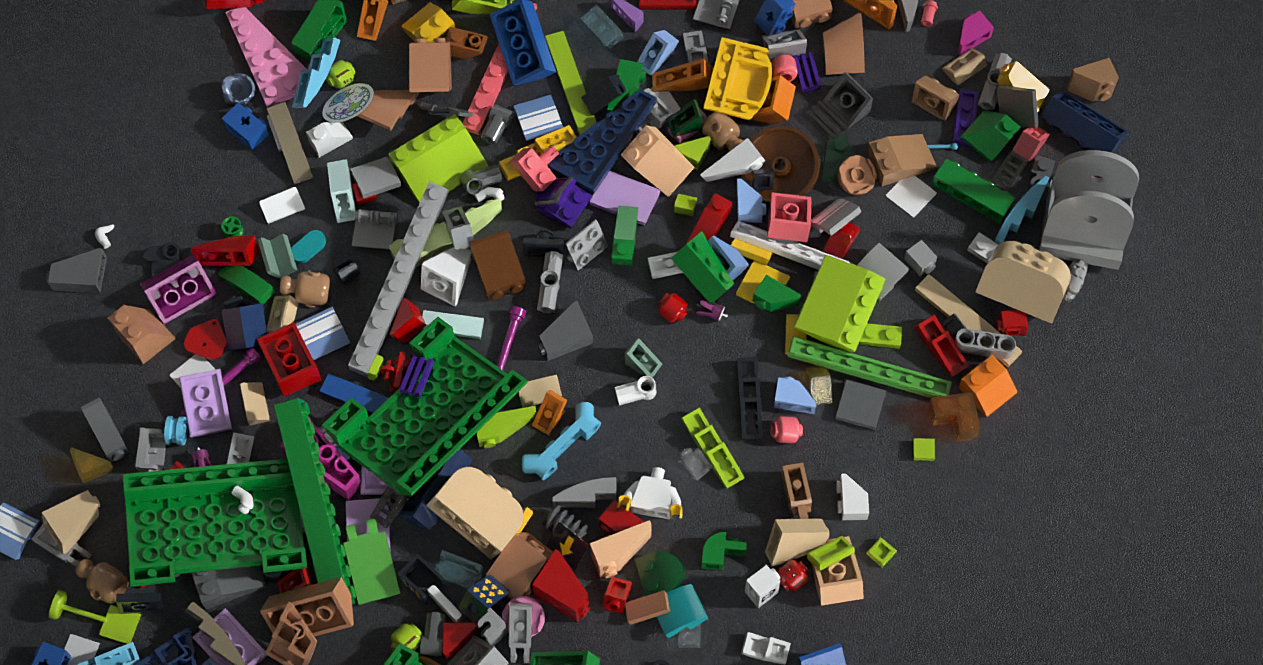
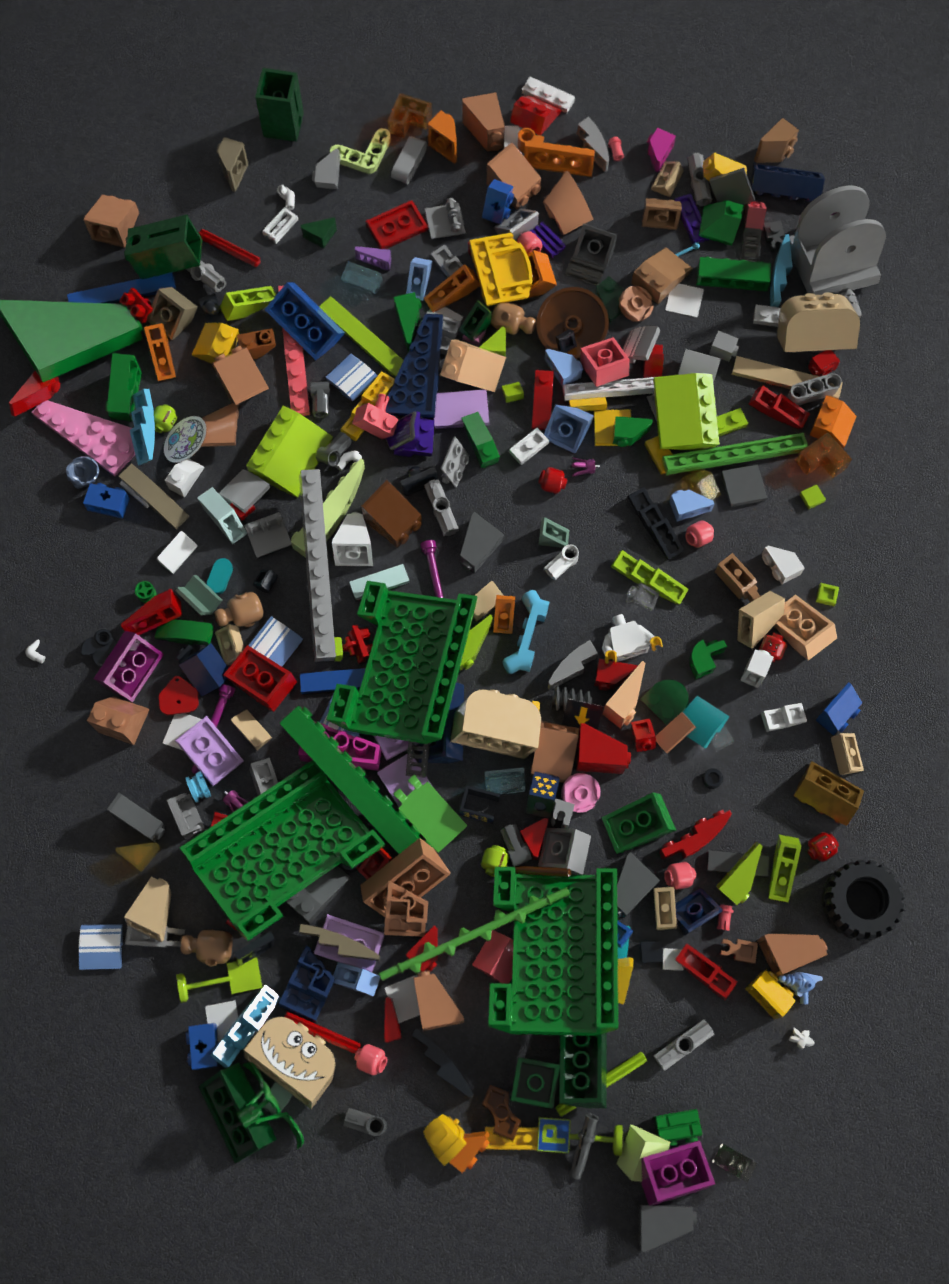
camera: 30 degrees left, 5 degrees up
dark grey slope [46,248,107,293] -> none
white arm [232,485,253,514] -> none
red slope [390,298,426,344] -> none
dark purple tile [399,355,434,398] -> none
dark grey piece [418,101,473,117] -> none
white tile [428,585,463,623] -> none
dark grey slope [442,206,474,250] -> none
light grey hinge [509,603,532,663] -> none
black hinge [581,74,626,116] -> none
green wedge [671,231,734,304] -> none
white slope [700,138,765,182] -> none
lime tile [807,536,855,571] -> none
black tile [941,313,967,340] -> none

